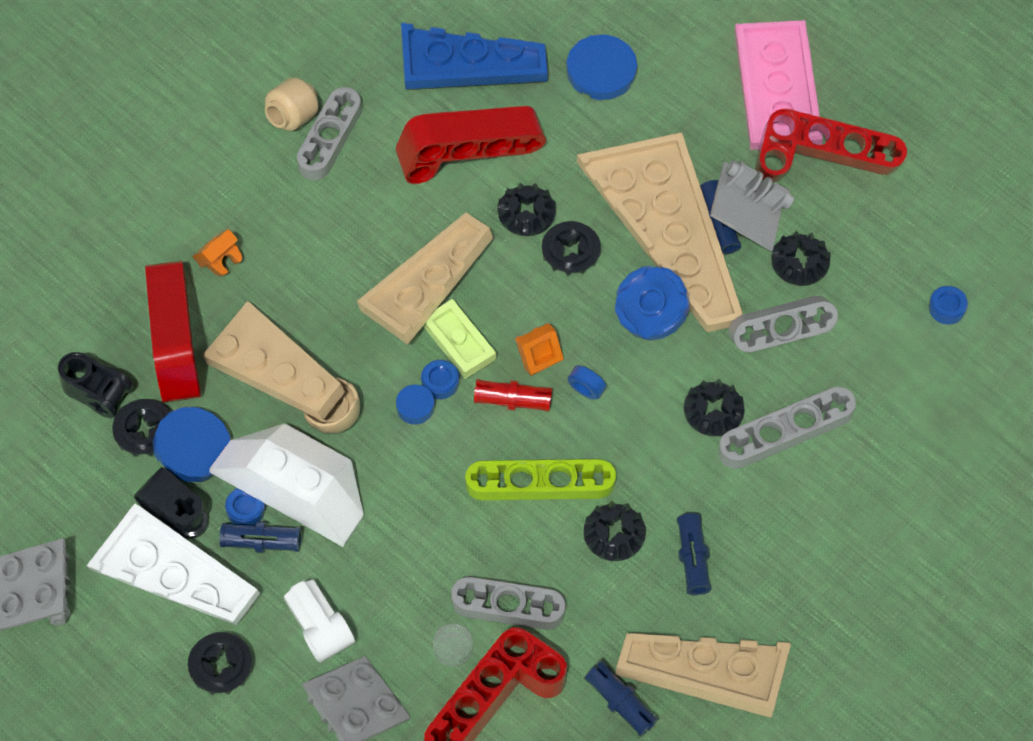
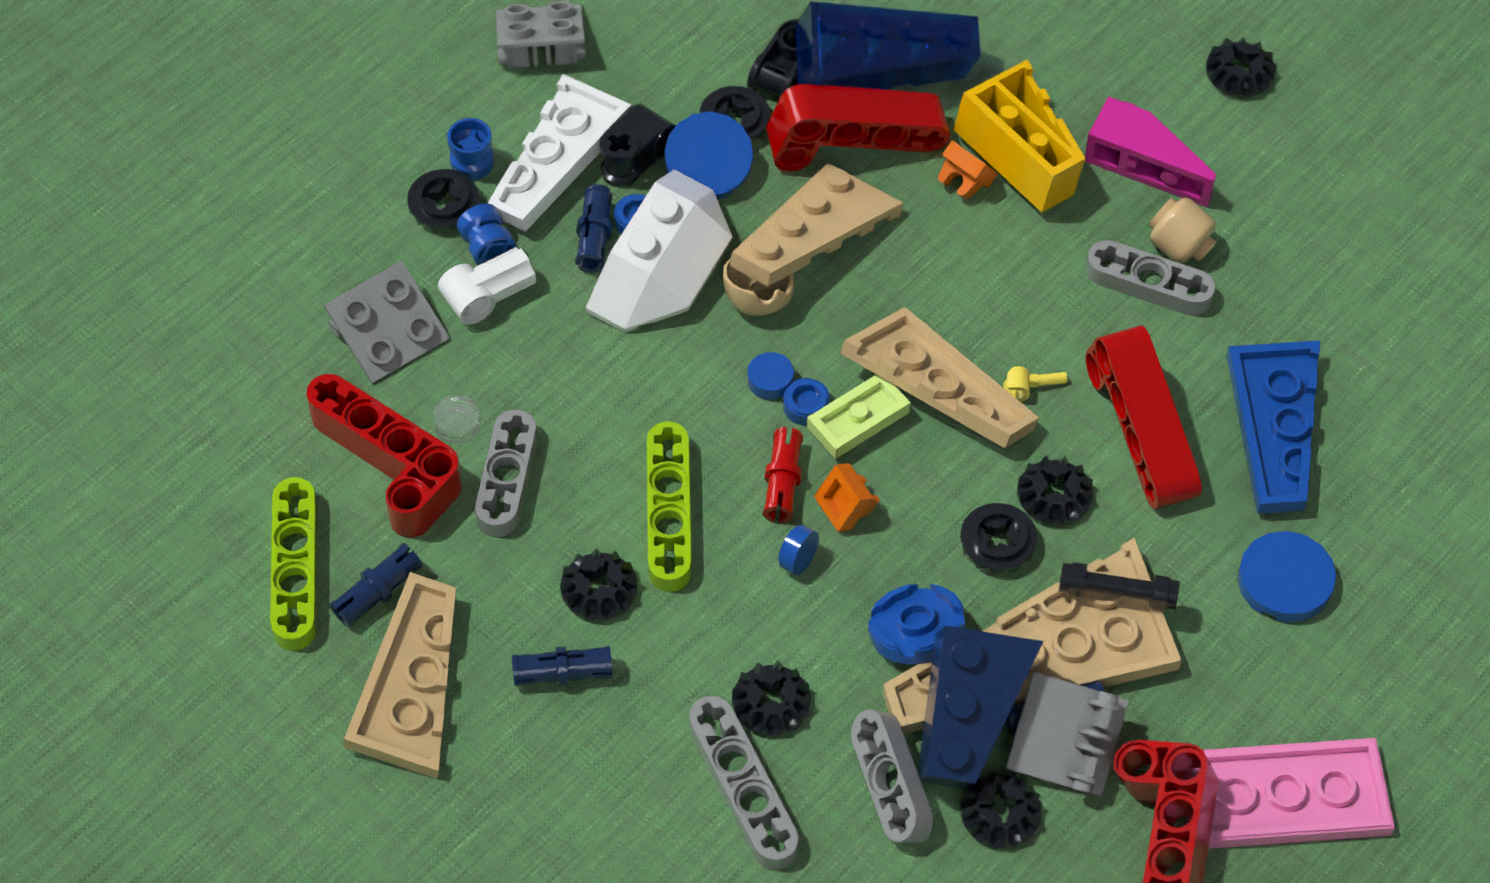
camera: 90 degrees right, 5 degrees down
none -> blue wheel [447,118,494,180]
none -> blue wheel [457,203,516,265]
none -> clear blue wedge [795,2,981,90]
none -> dark blue wedge [918,626,1044,789]
none -> yellow wedge [953,59,1086,213]
none -> light yellow hand [1003,366,1067,402]
none -> black bar [1059,562,1180,610]
none -> dark pink slope [1085,96,1217,208]
none -> black gear [1206,36,1277,97]

